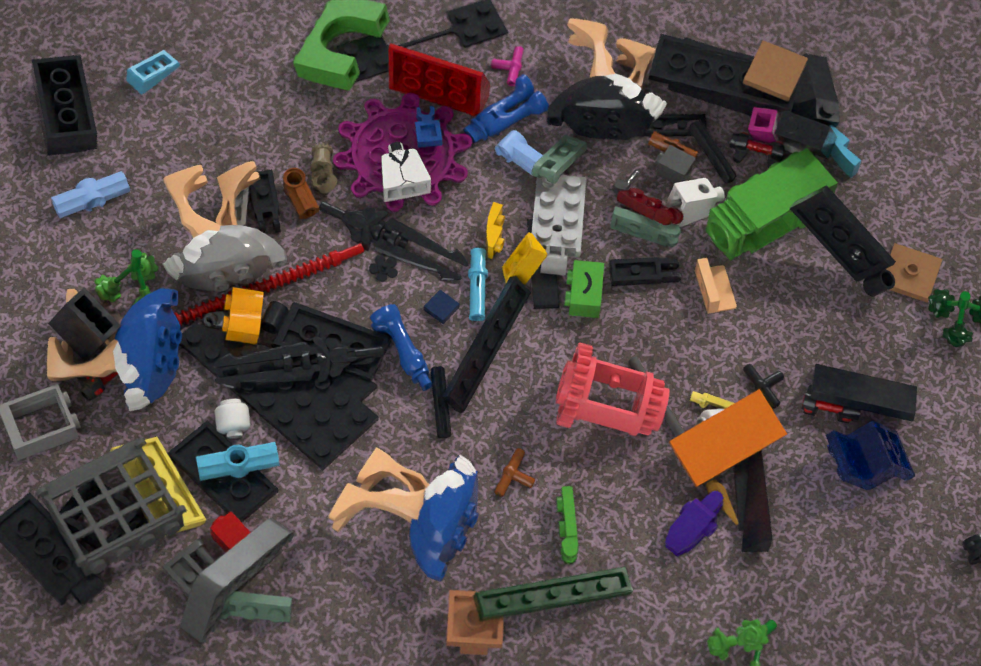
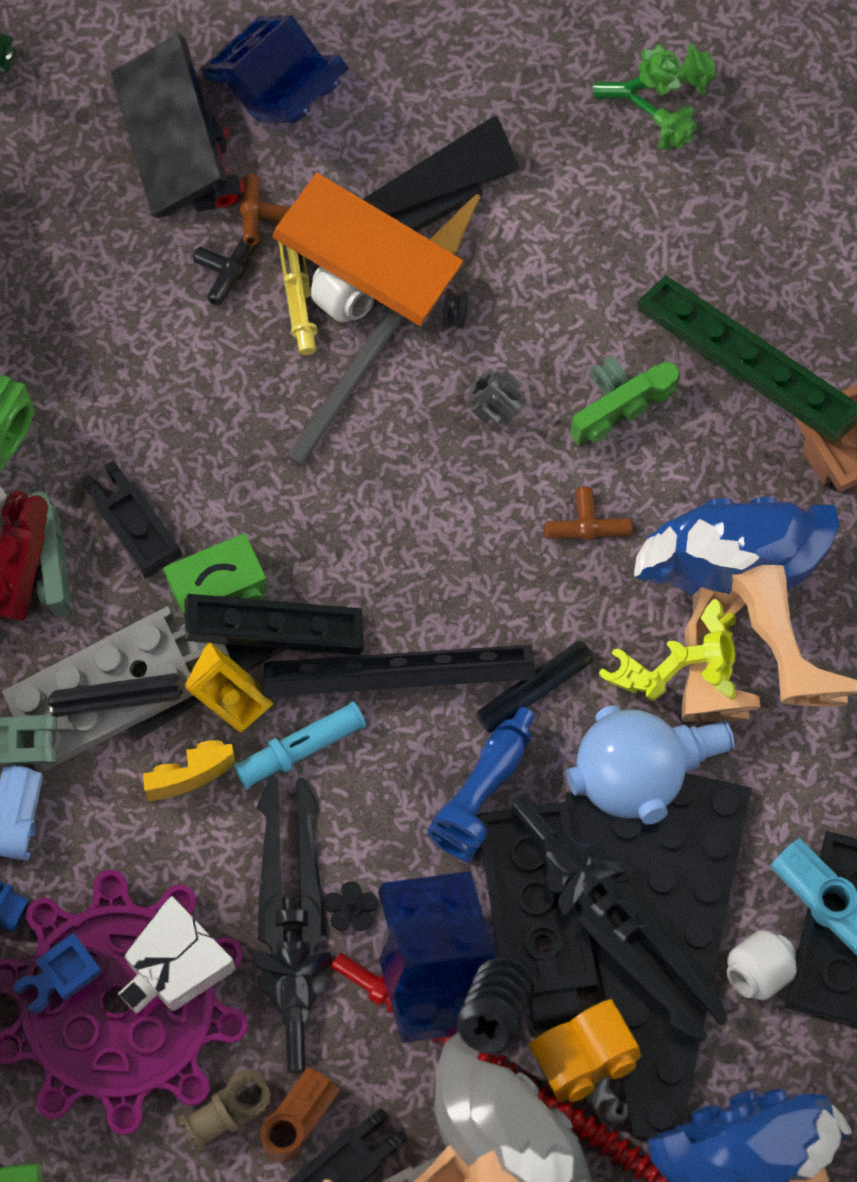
camera: 115 degrees left, 10 degrees up
dark blue tile [424,290,460,324] -> none
coral piece [555,343,670,436] -> none
dark purple hinge [665,491,724,557] -> none
light nougat panel [695,258,737,314] -> none
none -> black axle [48,673,183,717]
none -> black tile [184,594,364,655]
none -> dark orange piece [240,174,290,245]
none -> clear blue bracket [378,871,495,1043]
none -> black bush [442,289,468,329]
none -> black piece [457,956,535,1054]
none -> dark grey gear [470,371,523,424]
none -> light blue piece [566,705,735,824]
none -> sand green bush [590,356,629,395]
none -> neon yellow piece [599,599,736,701]

